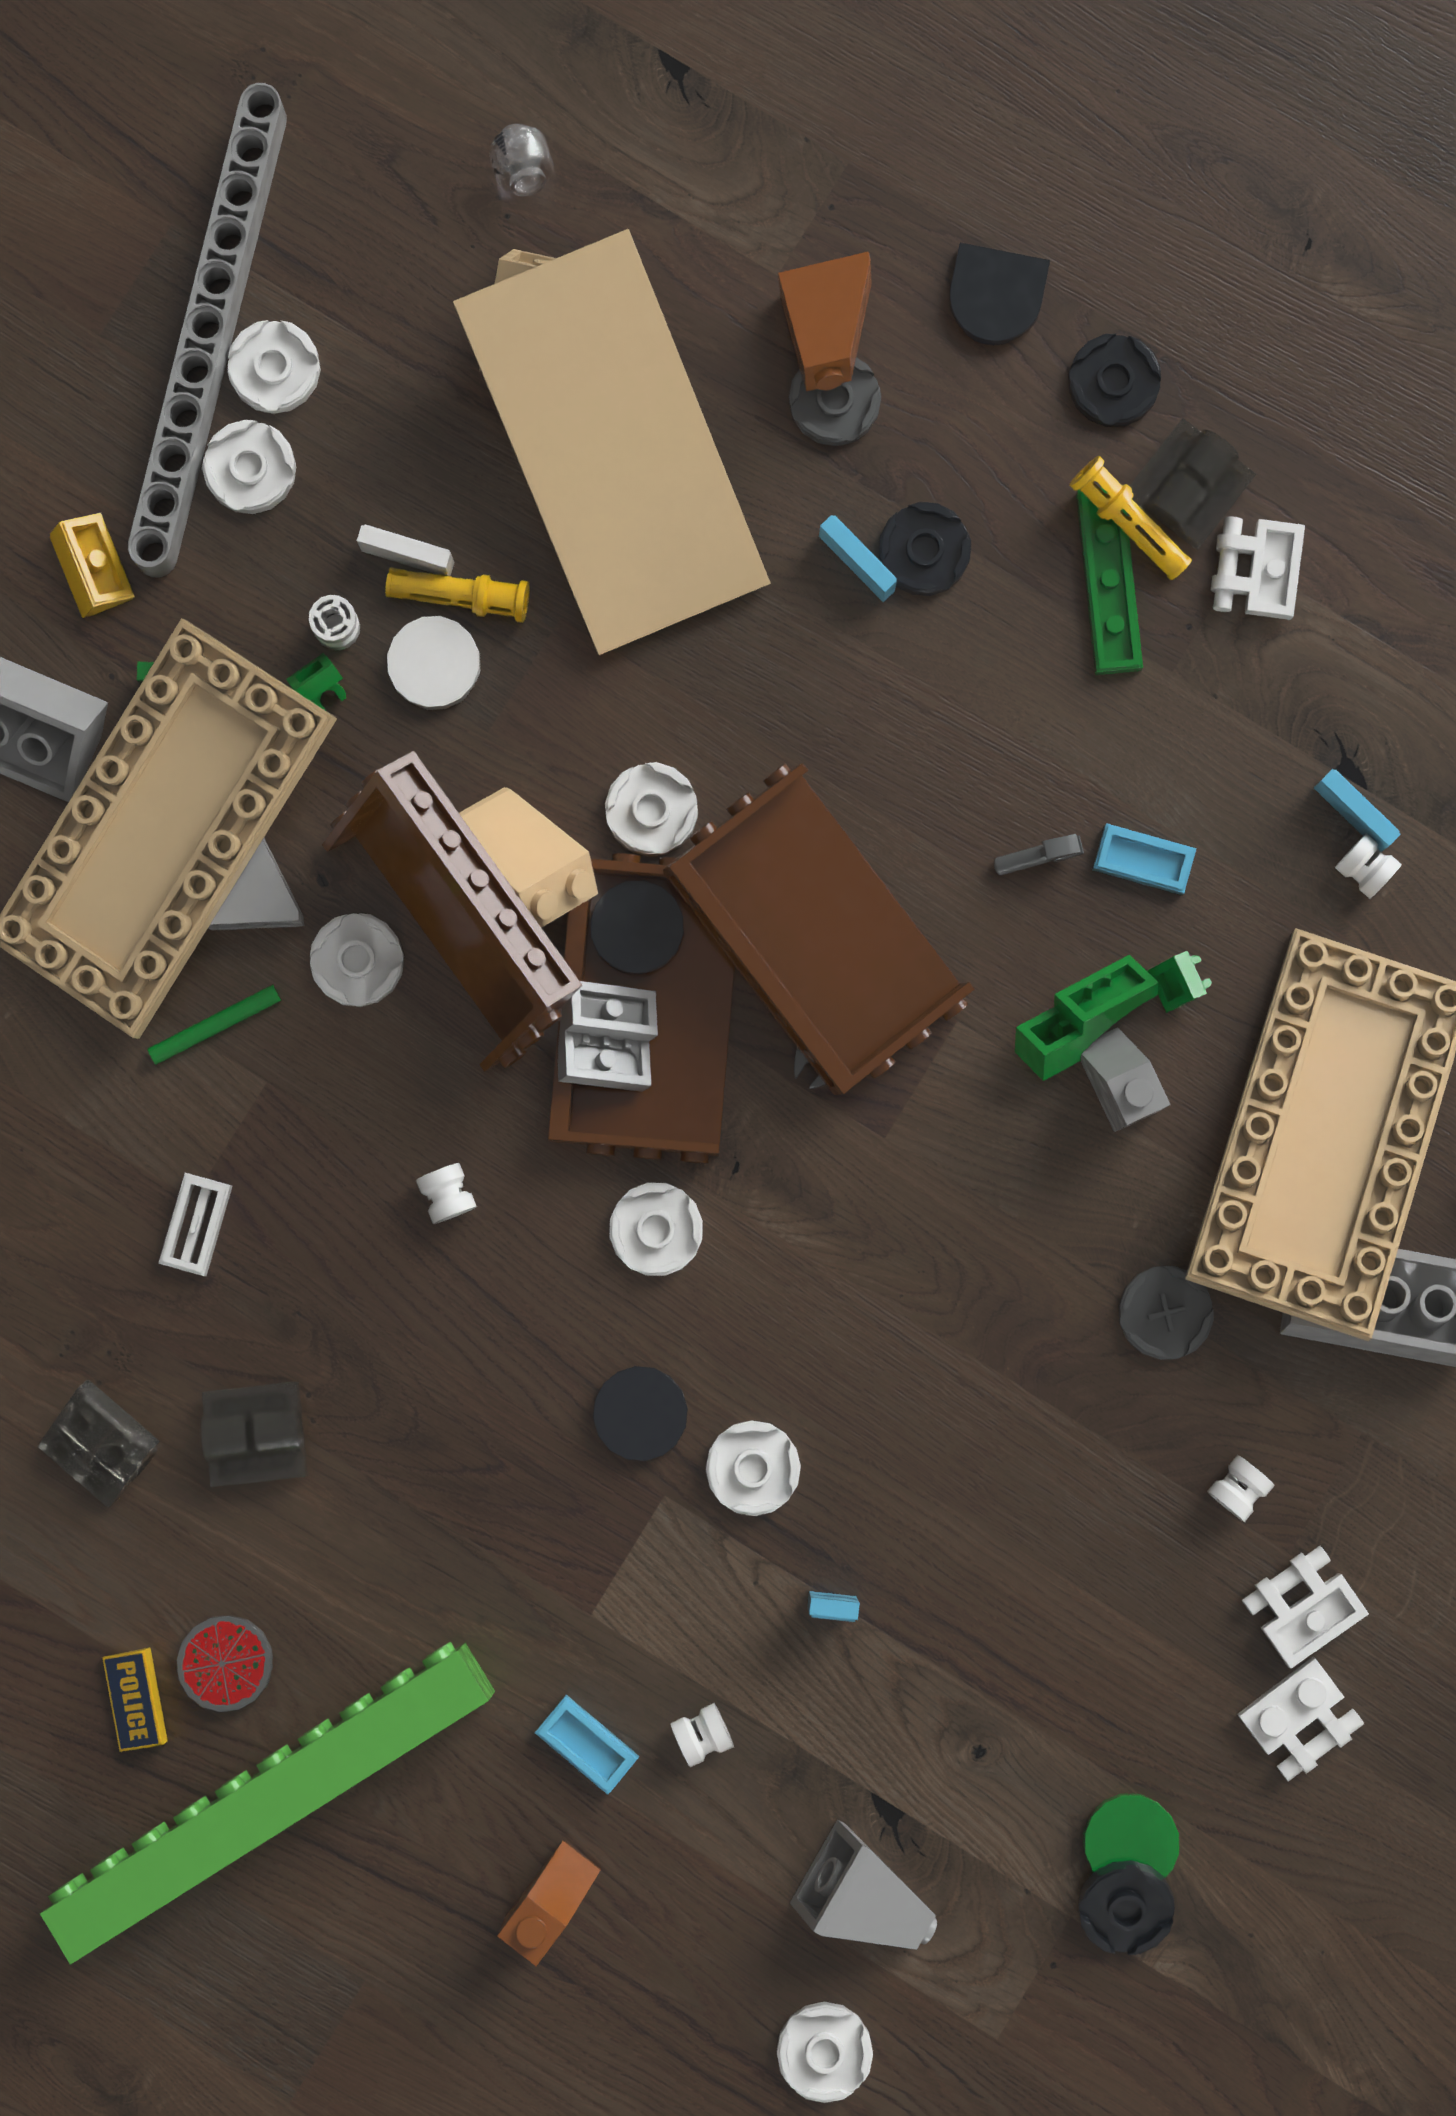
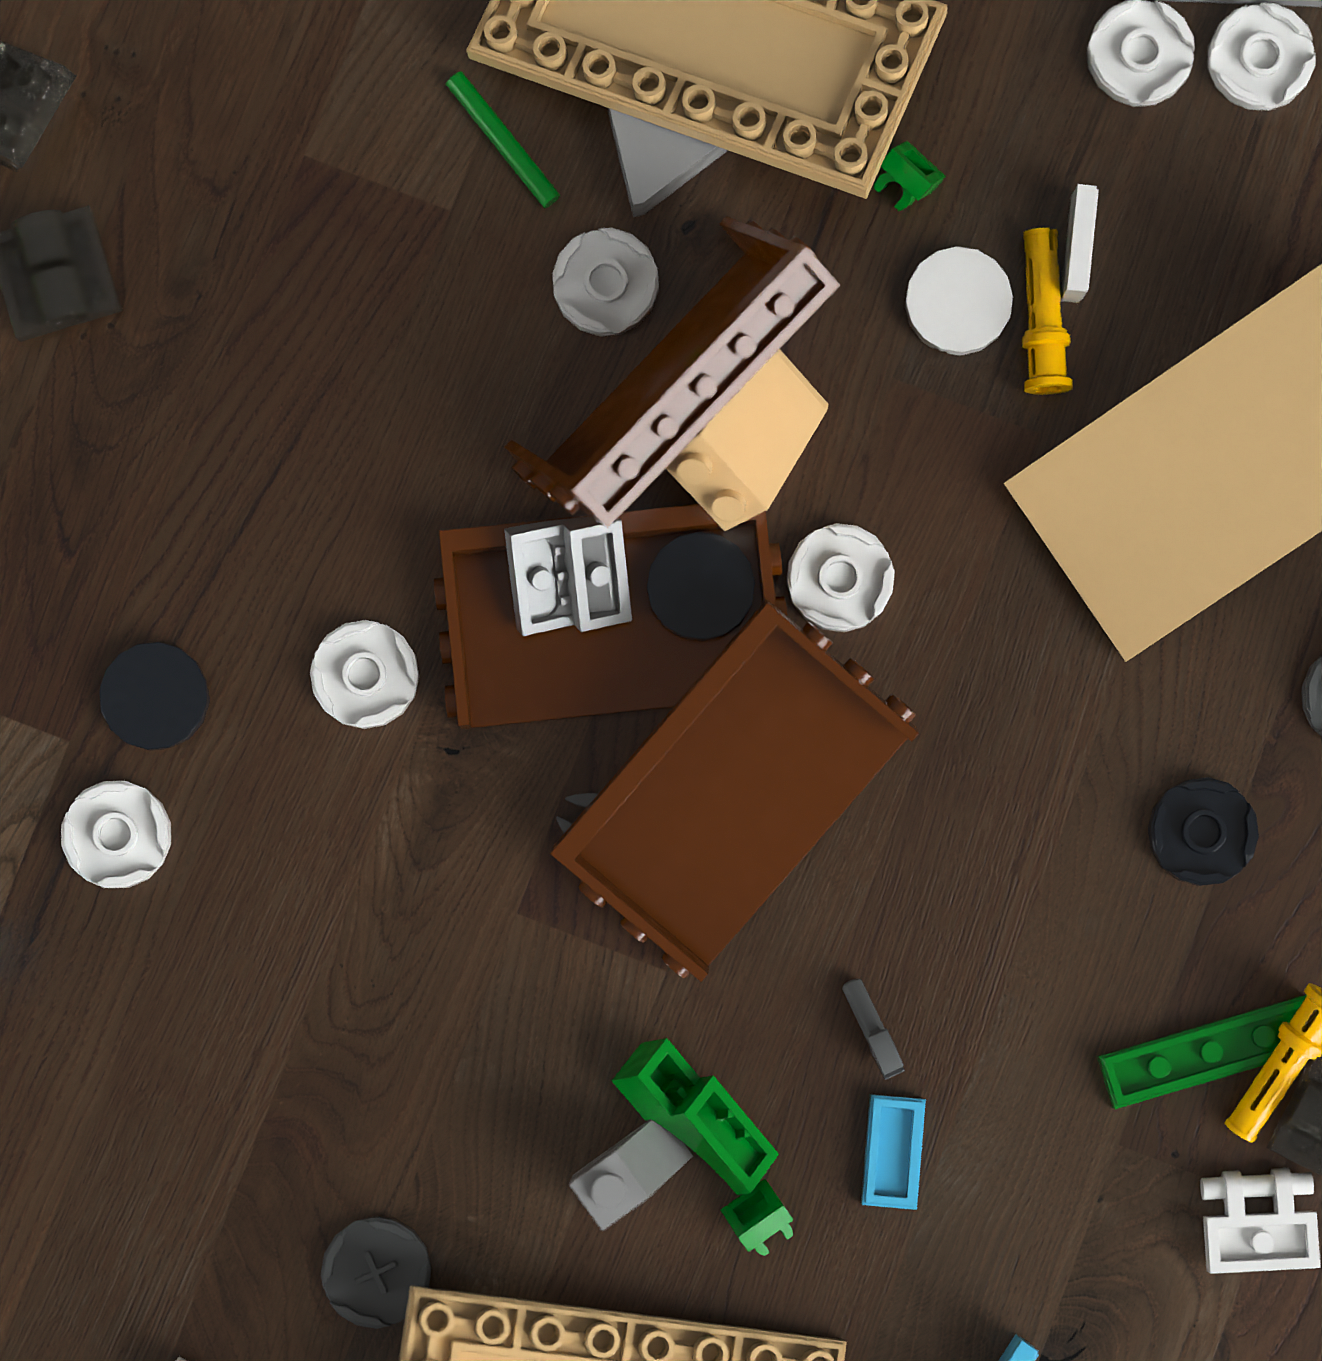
camera: 75 degrees right, 0 degrees up
white tile [159,1173,232,1276] -> none
white wheel [309,595,360,650] -> none
white wheel [416,1163,477,1224] -> none
medium azure tile [819,515,897,602] -> none

